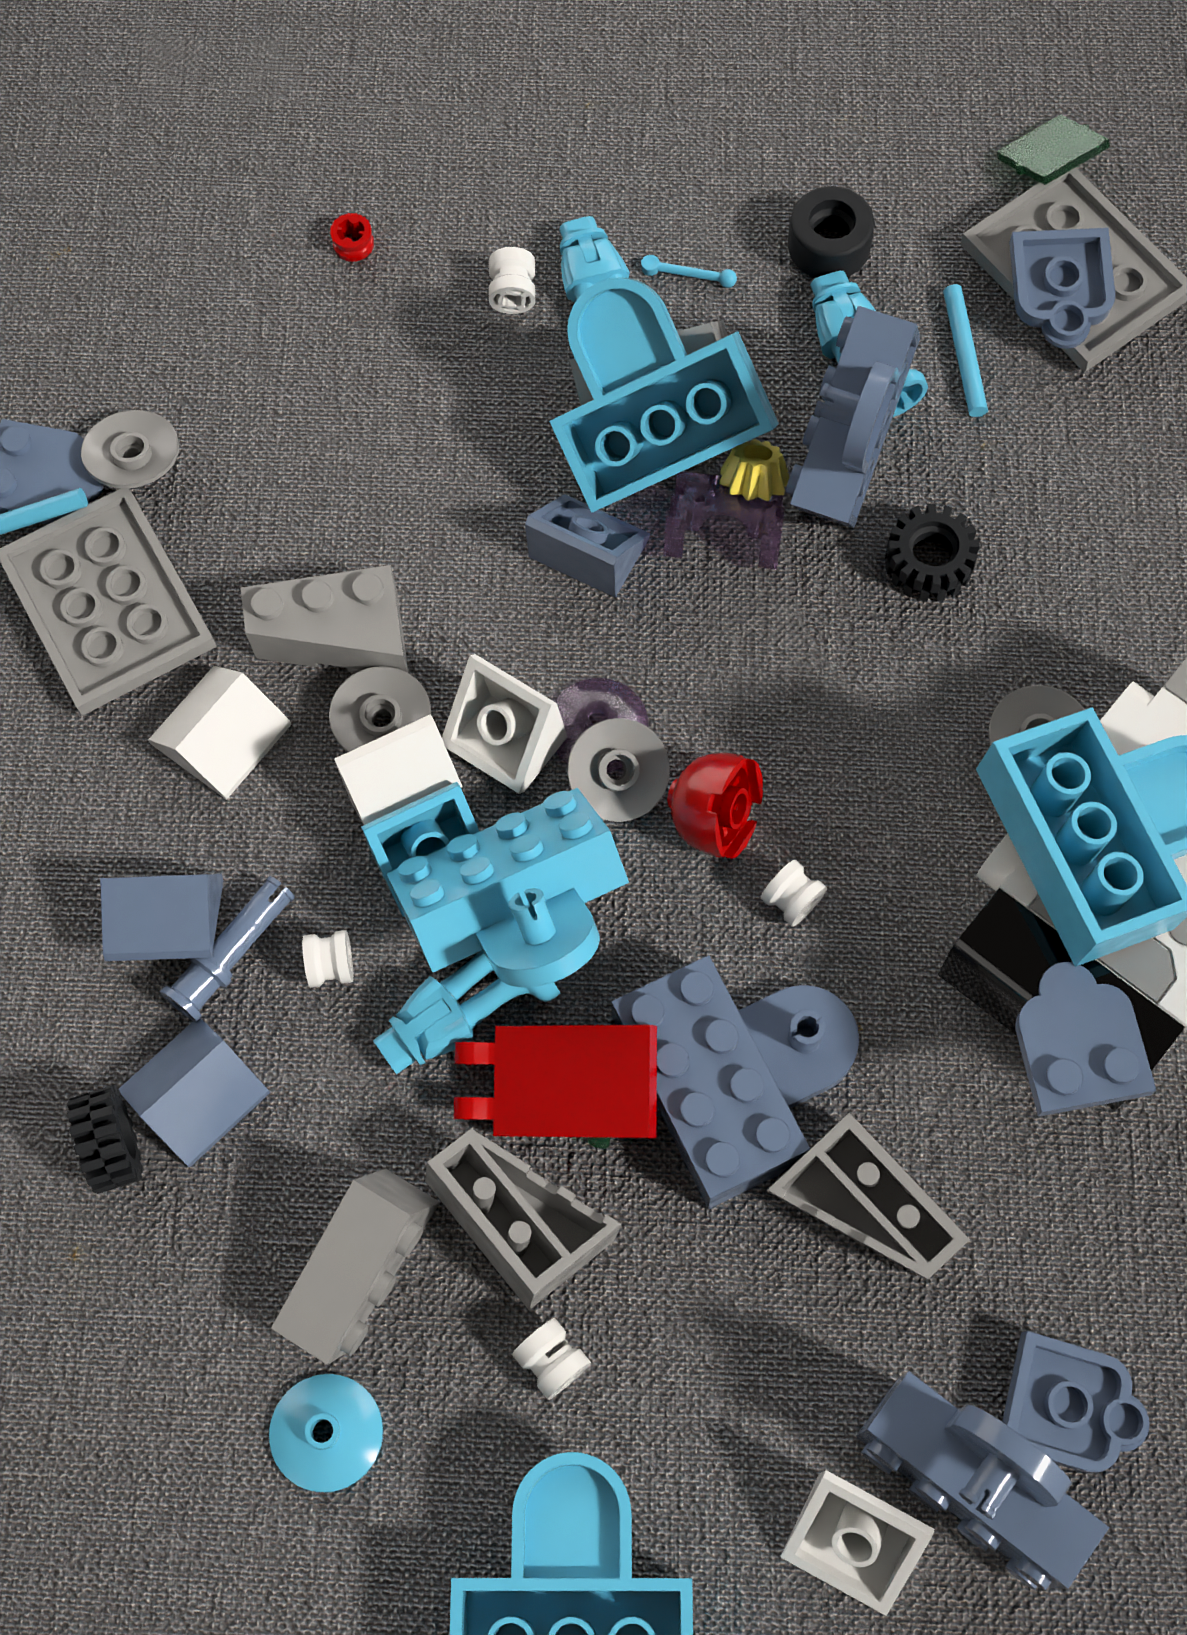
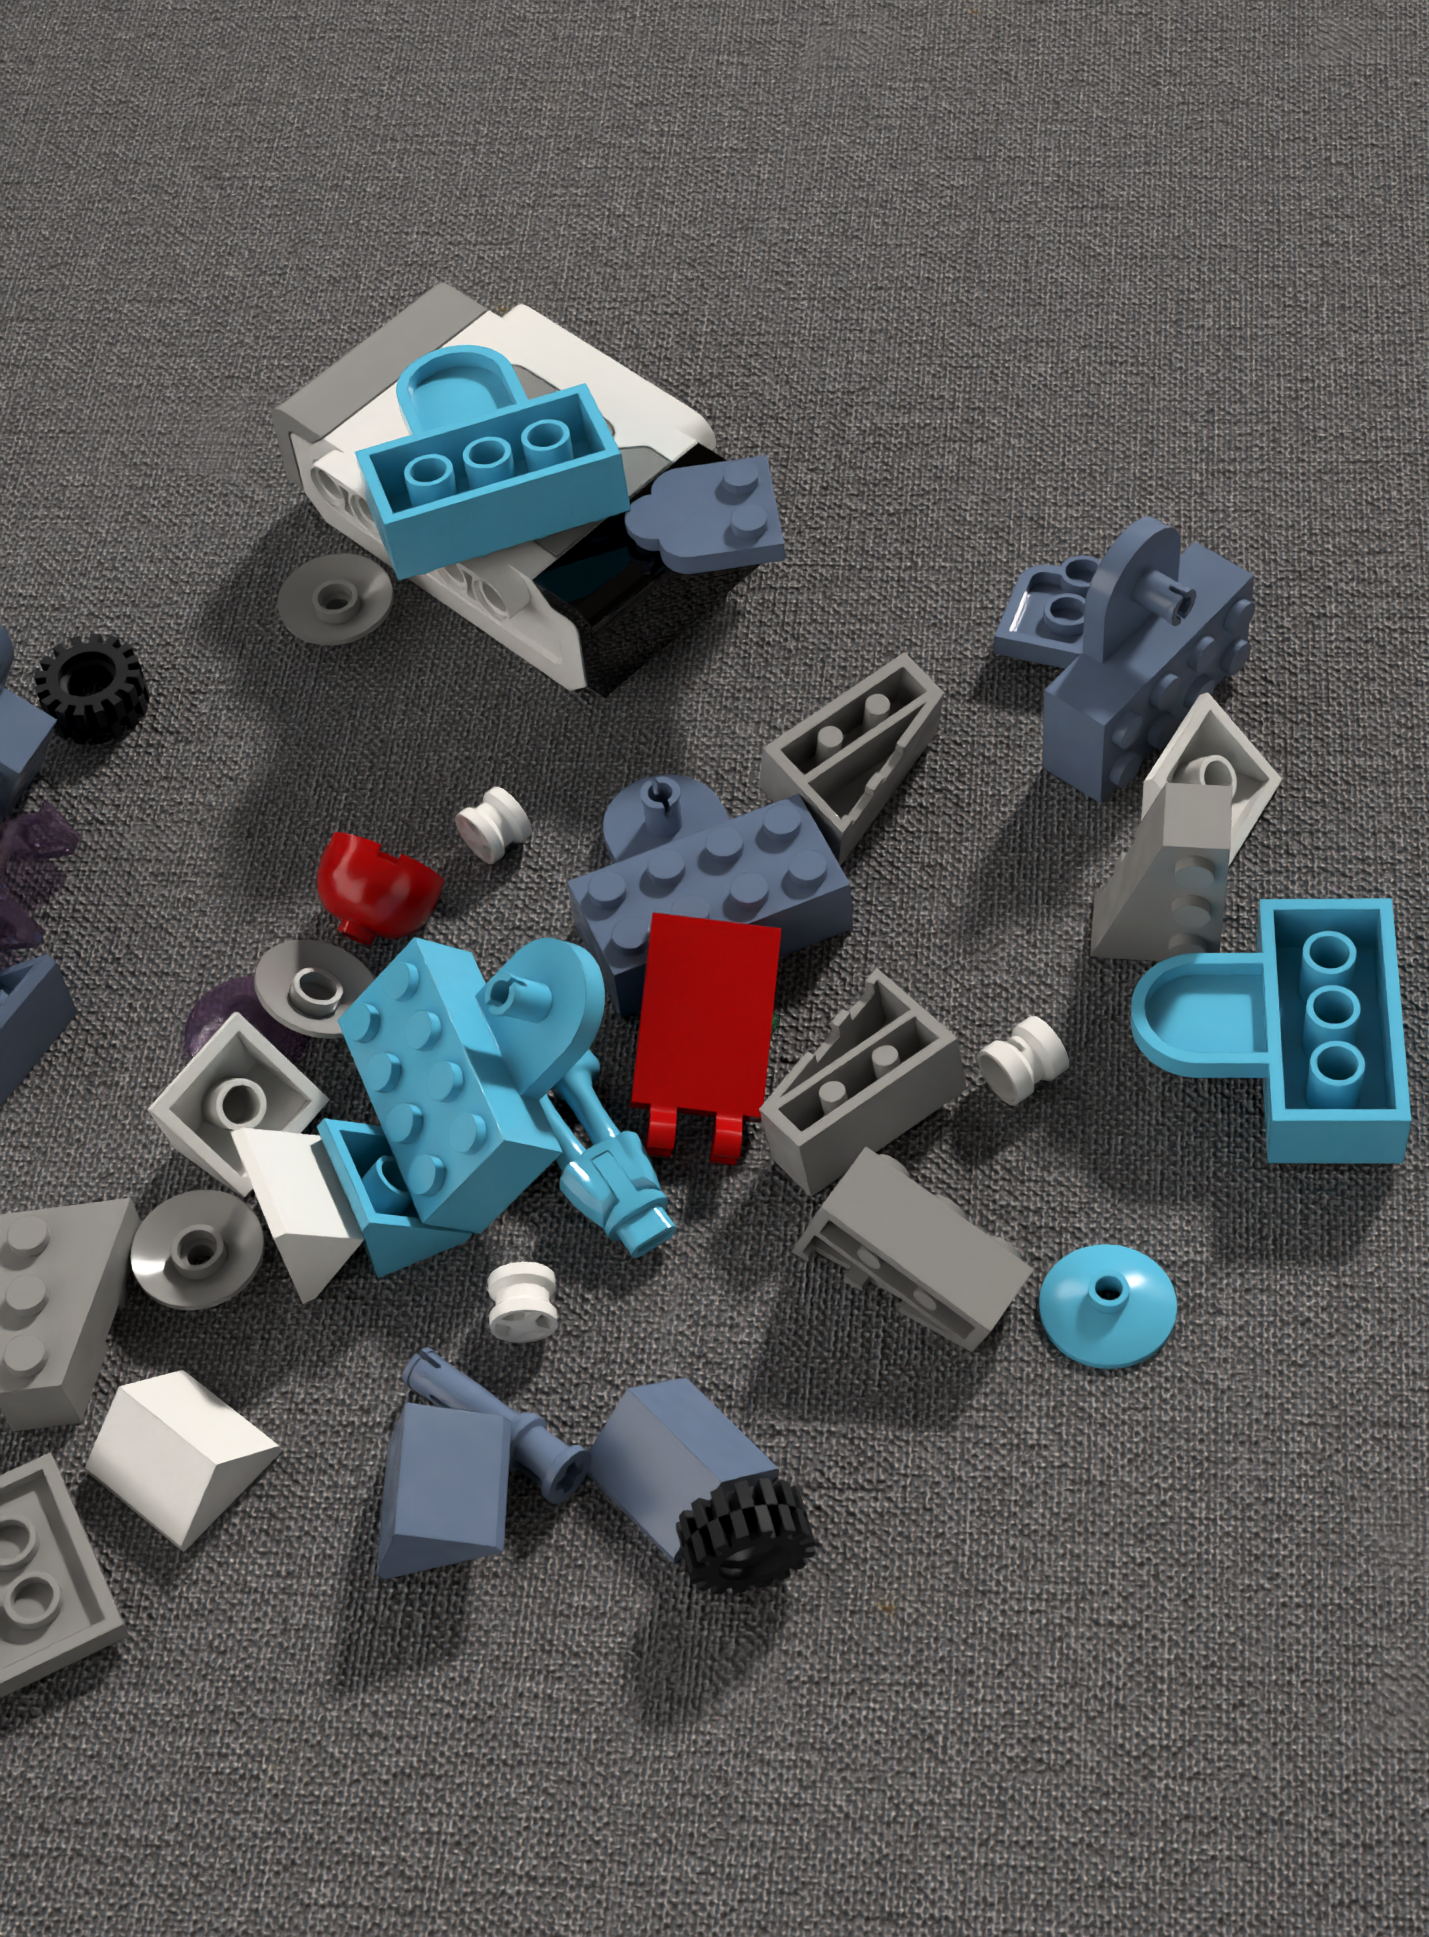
camera: 85 degrees left, 15 degrees down
none -> light grey wedge [1090,783,1233,961]

